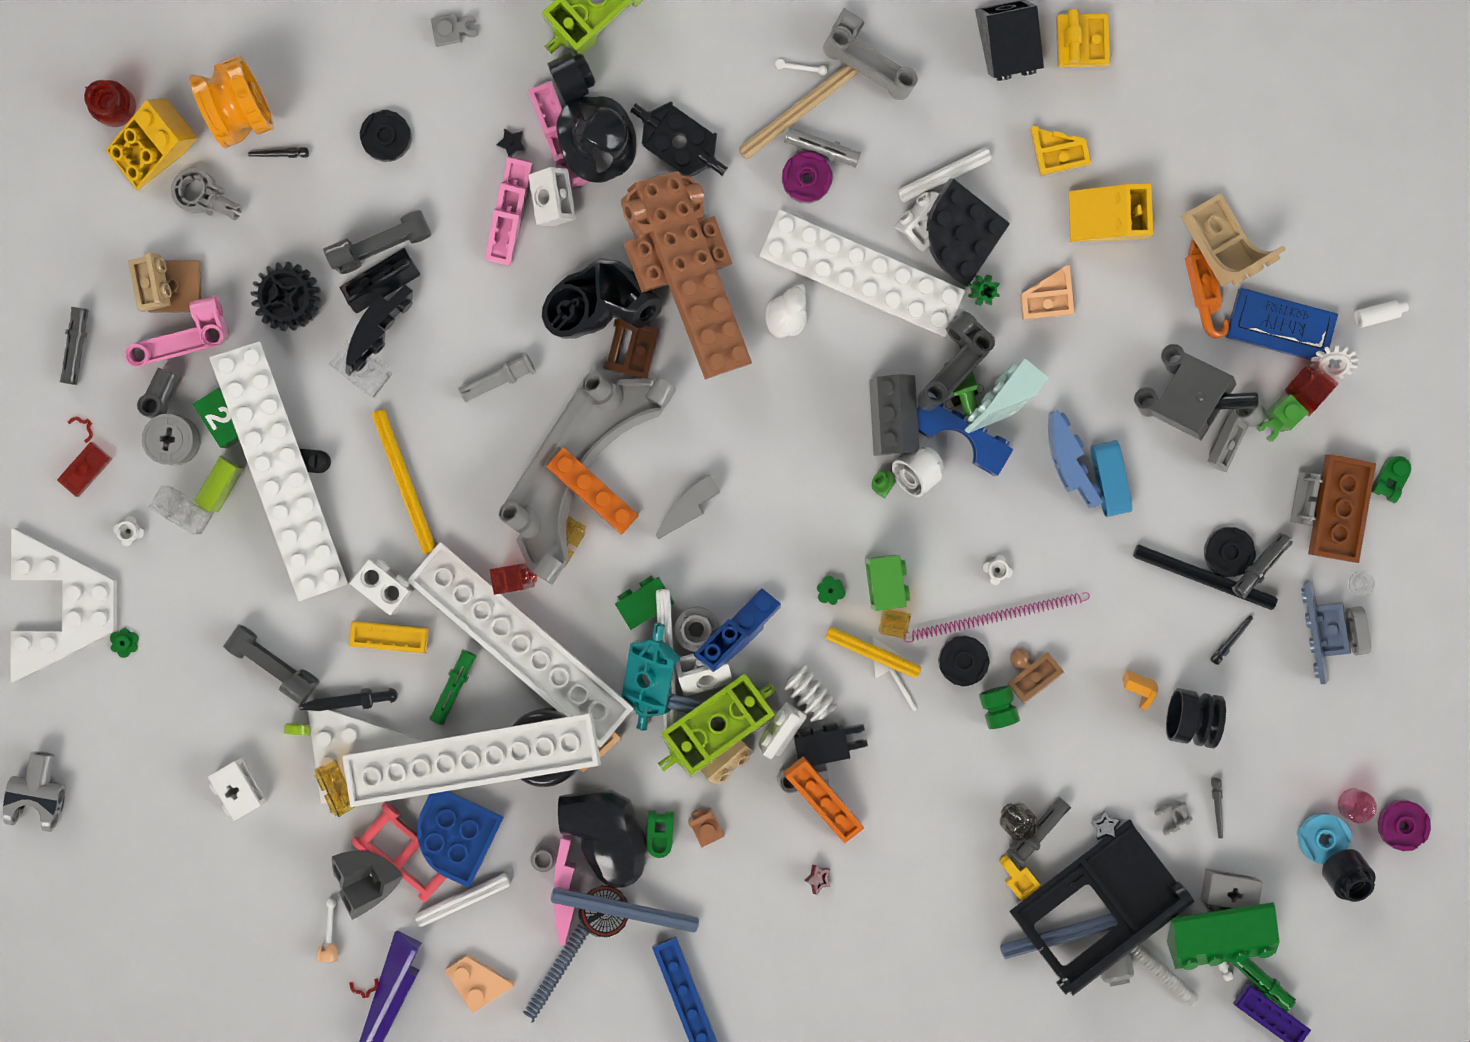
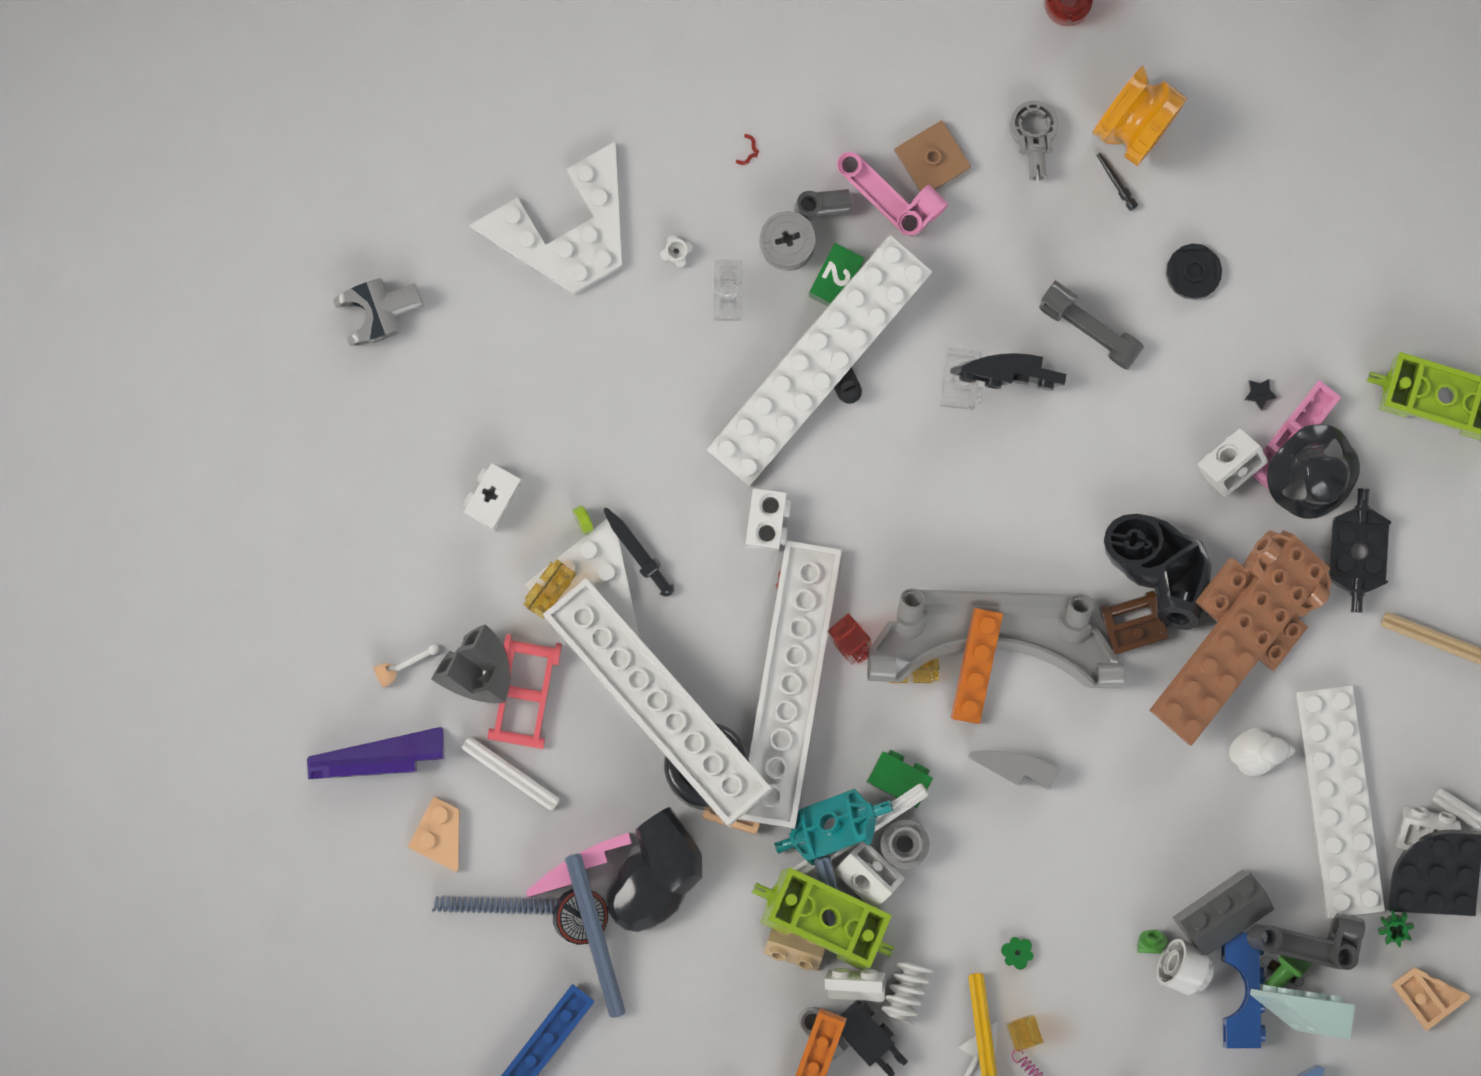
camera: 60 degrees right, 5 degrees down
clear red plate [57,442,112,497] -> none
dark grey pin [60,307,89,385] -> none
yellow slope [105,98,198,190] -> none
green plant [110,628,139,658] -> none
tan bracket [128,252,172,312] -> none
lime brick [194,456,244,512] -> none
dark grey piece [223,624,320,705] -> none
black gear [250,262,322,332] -> none
black slope [339,248,420,313] -> none
yellow plate [349,621,429,654] -> none
clear red piece [349,978,379,998] -> none
yellow axle [372,409,436,554] -> none
blue plate [417,791,504,888] -> none
green pin [429,649,477,725] -> none
light grey plate [431,15,478,47] -> none
light grey pin [458,352,536,402] -> none
bright pink slope [485,156,534,266] -> none
light grey plate [531,846,556,872] -> none
black piece [547,52,596,104] -> none
green plate [647,810,674,858] -> none
nougat bracket [688,807,724,848] -> none
blue slope [694,588,781,672] -> none
magenta plate [782,151,832,204] -> none
light grey pin [784,127,861,168] -> none
bright green brick [865,555,910,611] -> none

